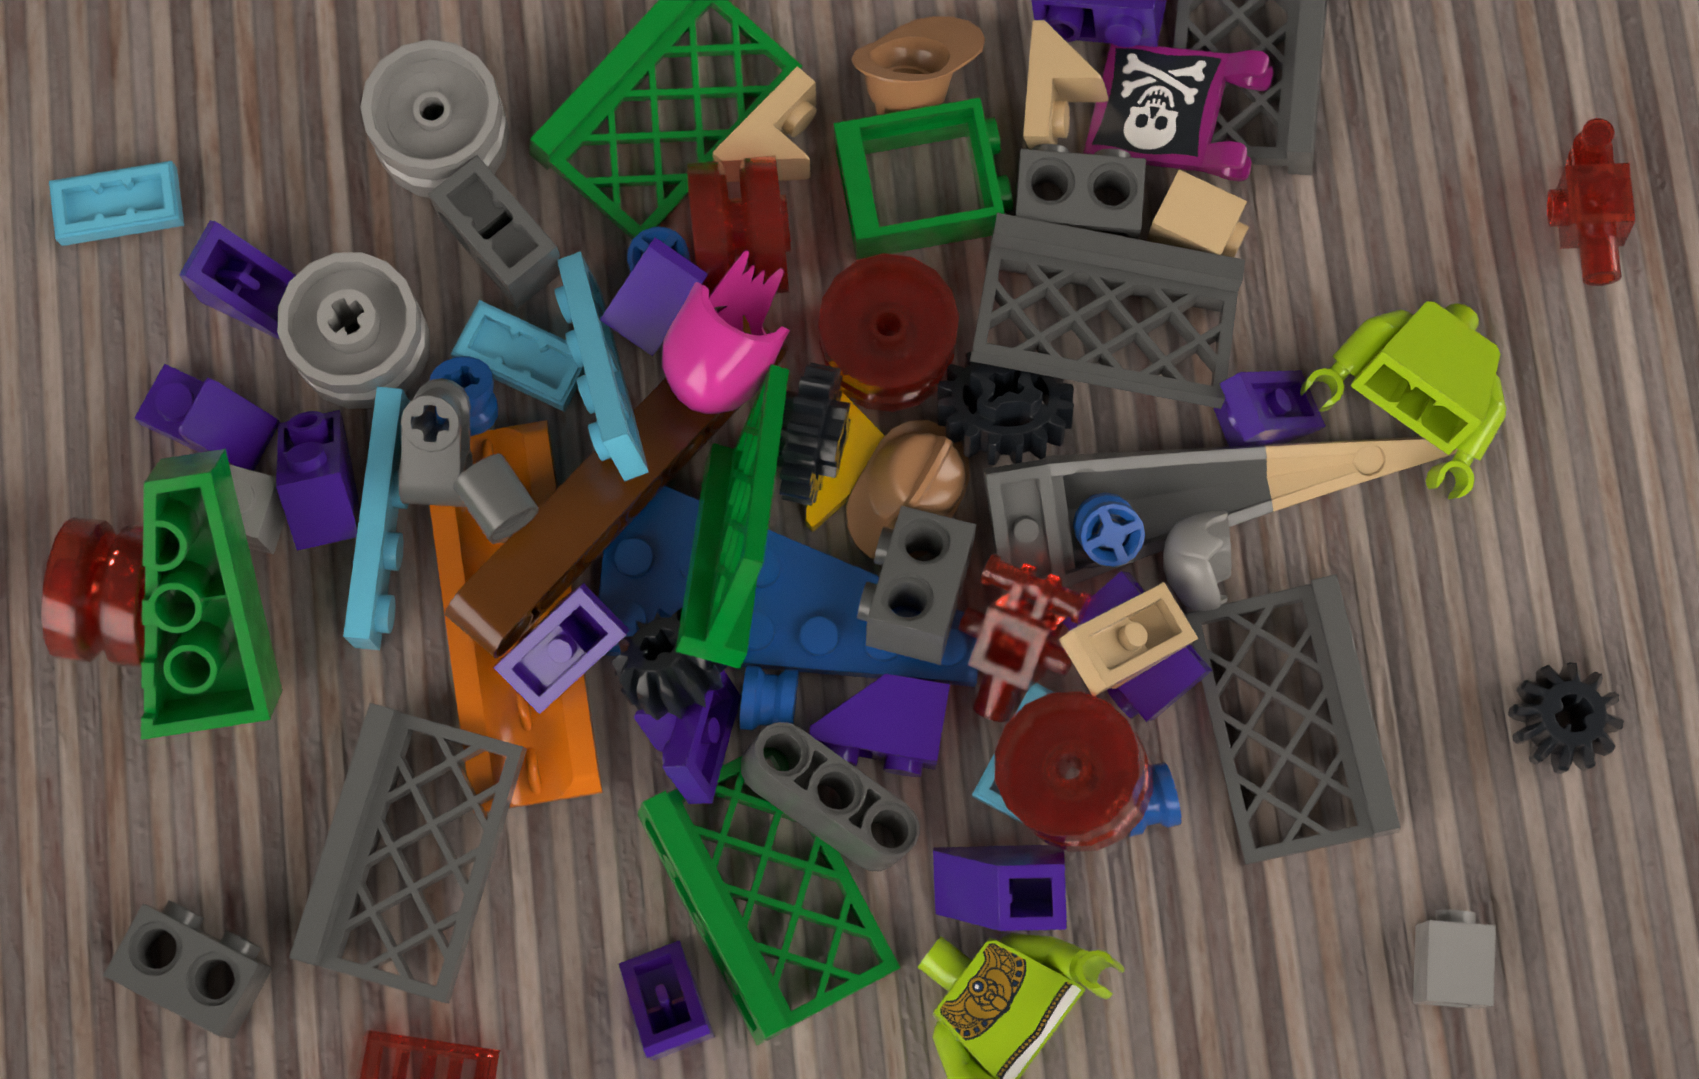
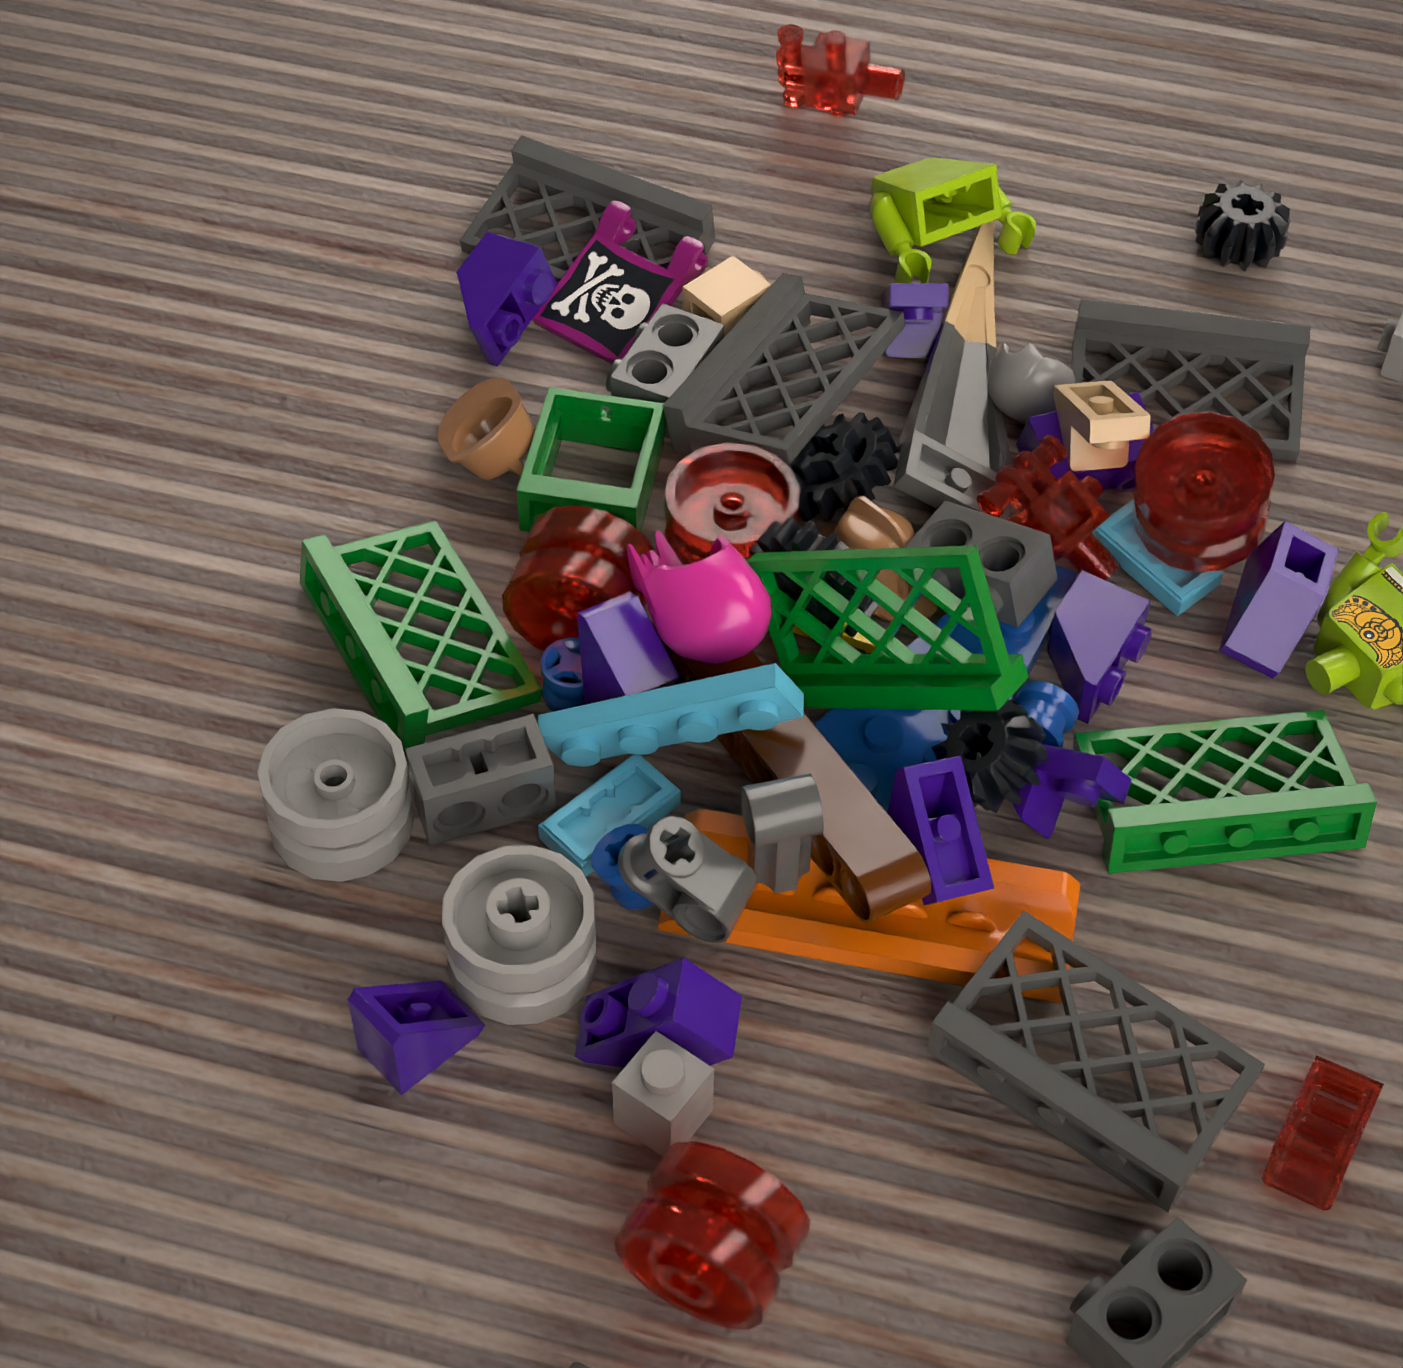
camera: 70 degrees left, 25 degrees down
medium azure plate [49,161,184,246] -> none
dark purple slope [134,363,280,471] -> none
green wedge [141,449,283,740] -> none
medium azure plate [343,387,410,650] -> none
dark purple slope [618,940,715,1061] -> none
tan slope [712,66,817,182] -> none
dark grey beam [741,722,920,872] -> none
tan slope [1023,20,1109,150] -> none
blue wheel [1073,492,1145,567] -> none

